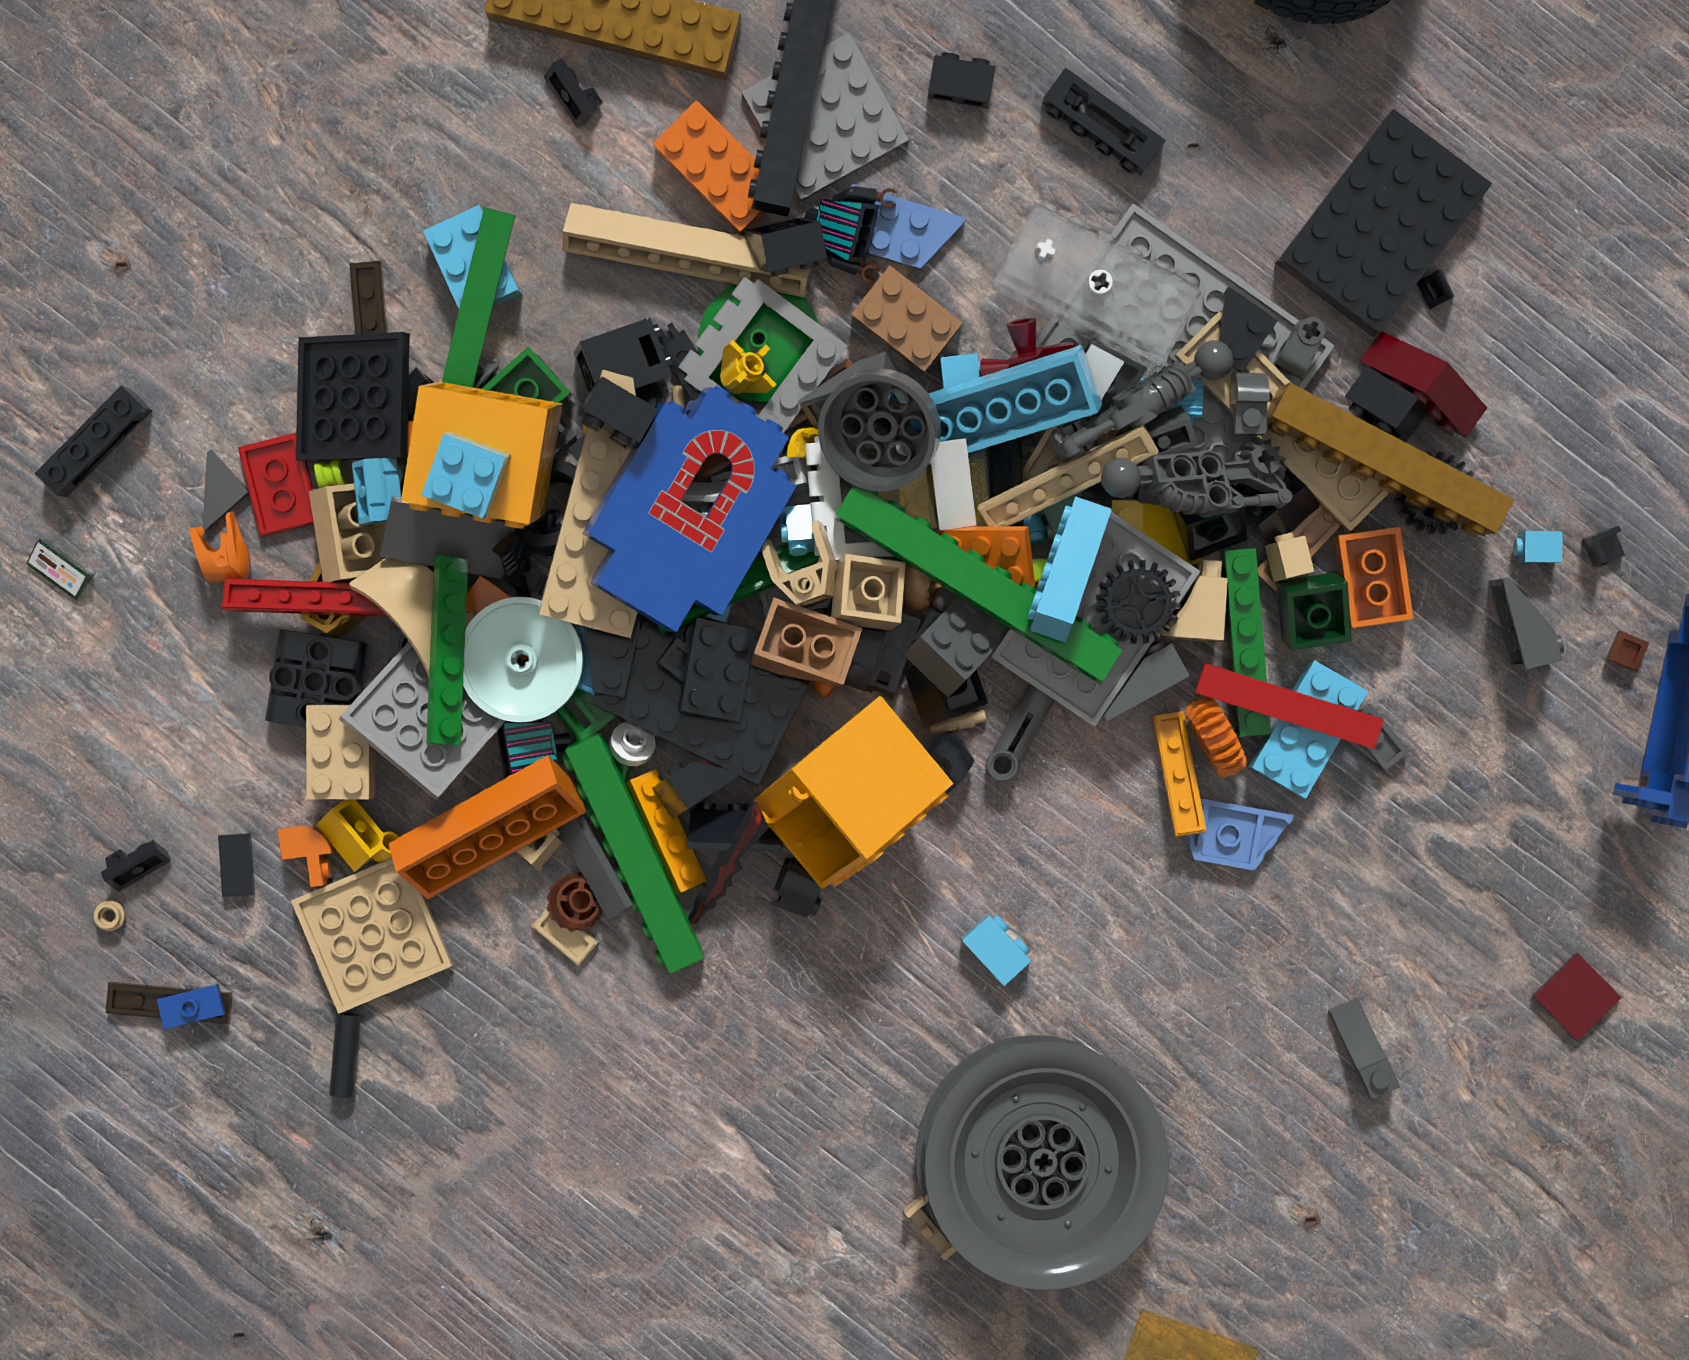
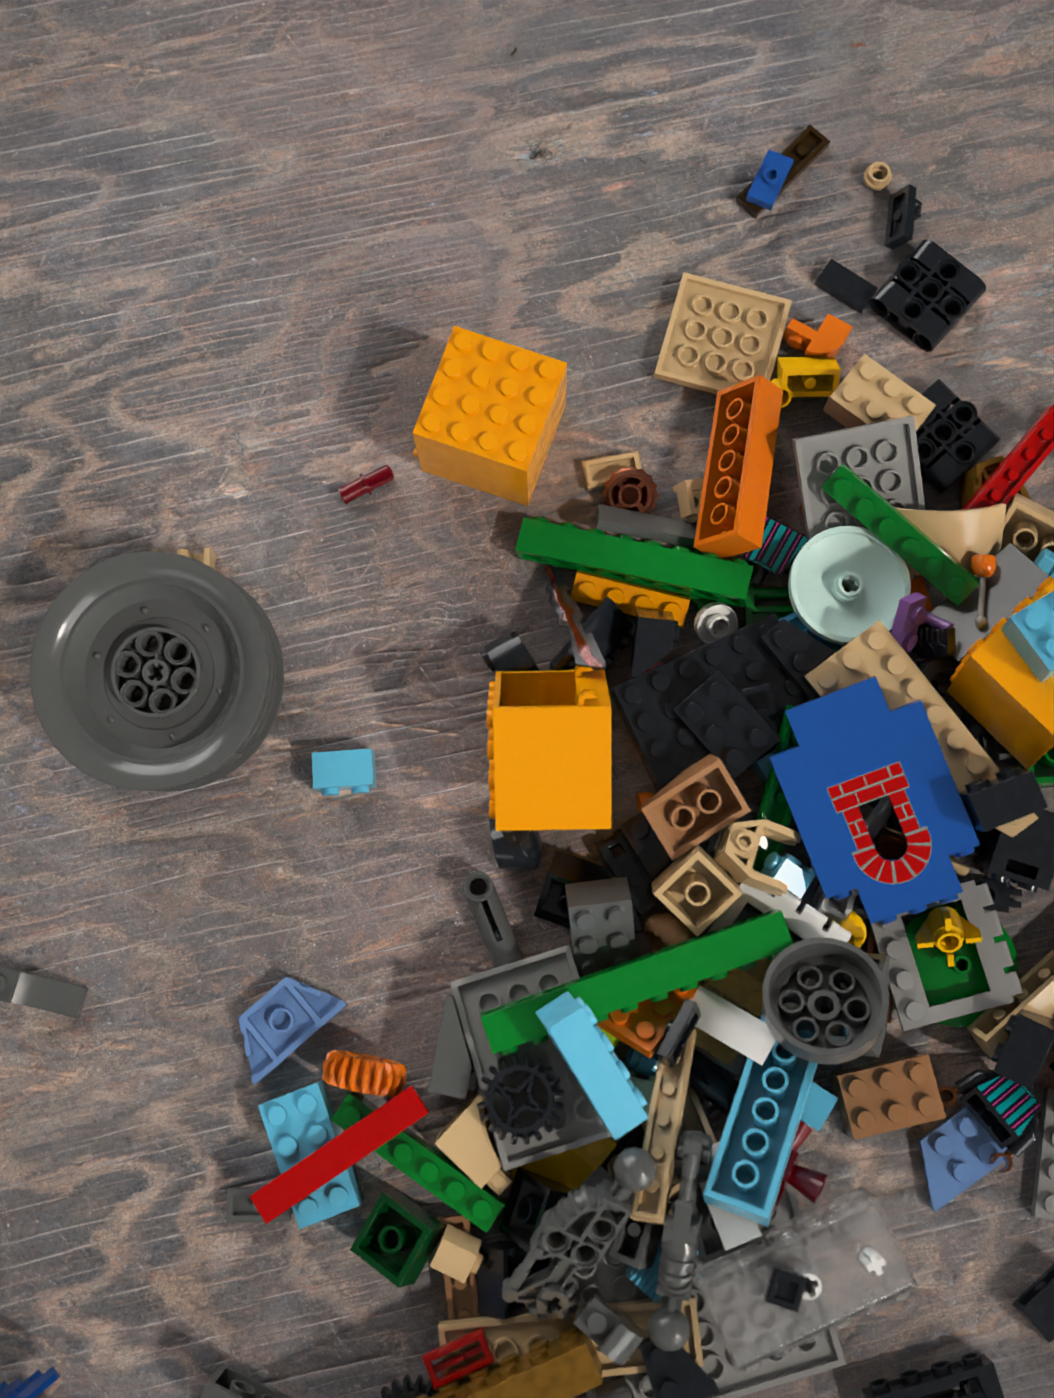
camera: 135 degrees right, 10 degrees down
black piece [329,1013,361,1098] -> none
tan animal [929,709,987,735] -> none
light orange tile [1152,711,1207,838] -> none
orange brick [1332,527,1414,628] -> none
none -> dark red axle [337,465,394,504]
none -> light orange piece [412,326,567,506]
none -> red tile [422,1327,495,1390]
none -> black plate [657,998,701,1069]
none -> black tile [764,1265,807,1313]
none -> black connector [869,240,986,352]
none -> medium lavender plate [891,592,954,653]
none -> hinge [971,554,997,628]

